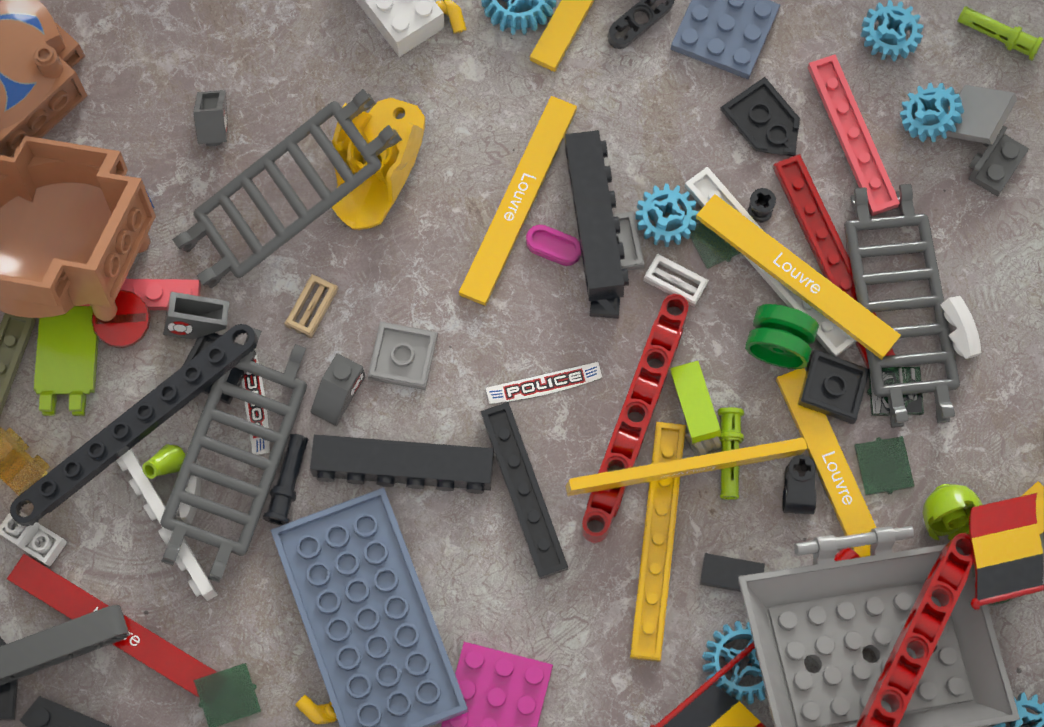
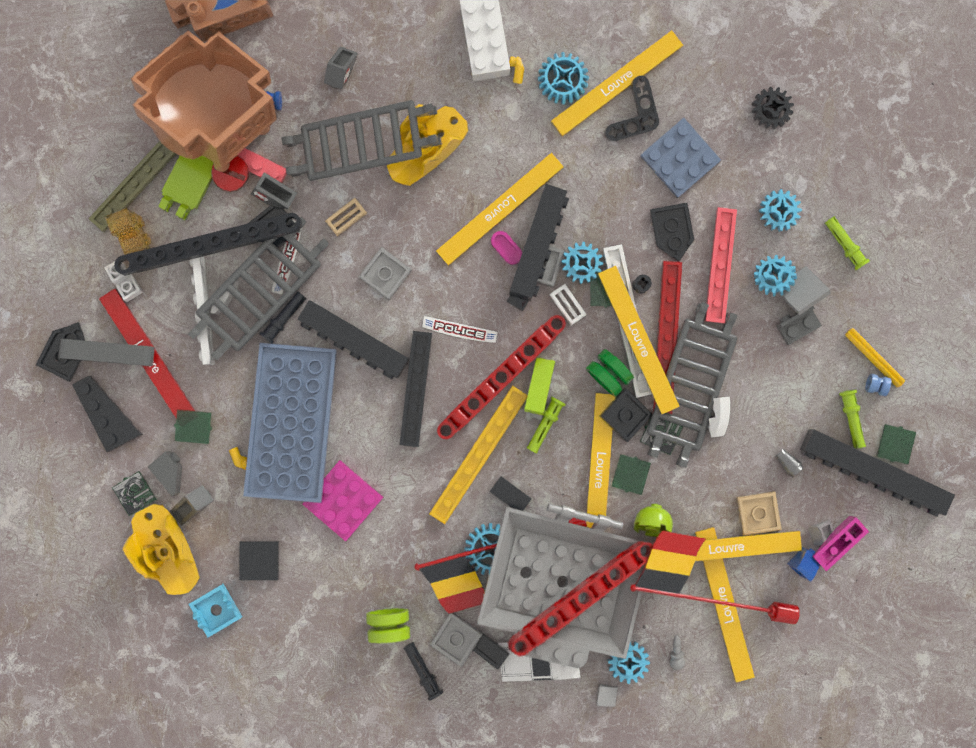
camera: 25 degrees right, 15 degrees up
lime cone [142,444,185,479] -> none
dark grey slope [310,353,365,426] -> none
yellow tile [565,437,807,496] -> none
black piece [782,455,816,515] -> none

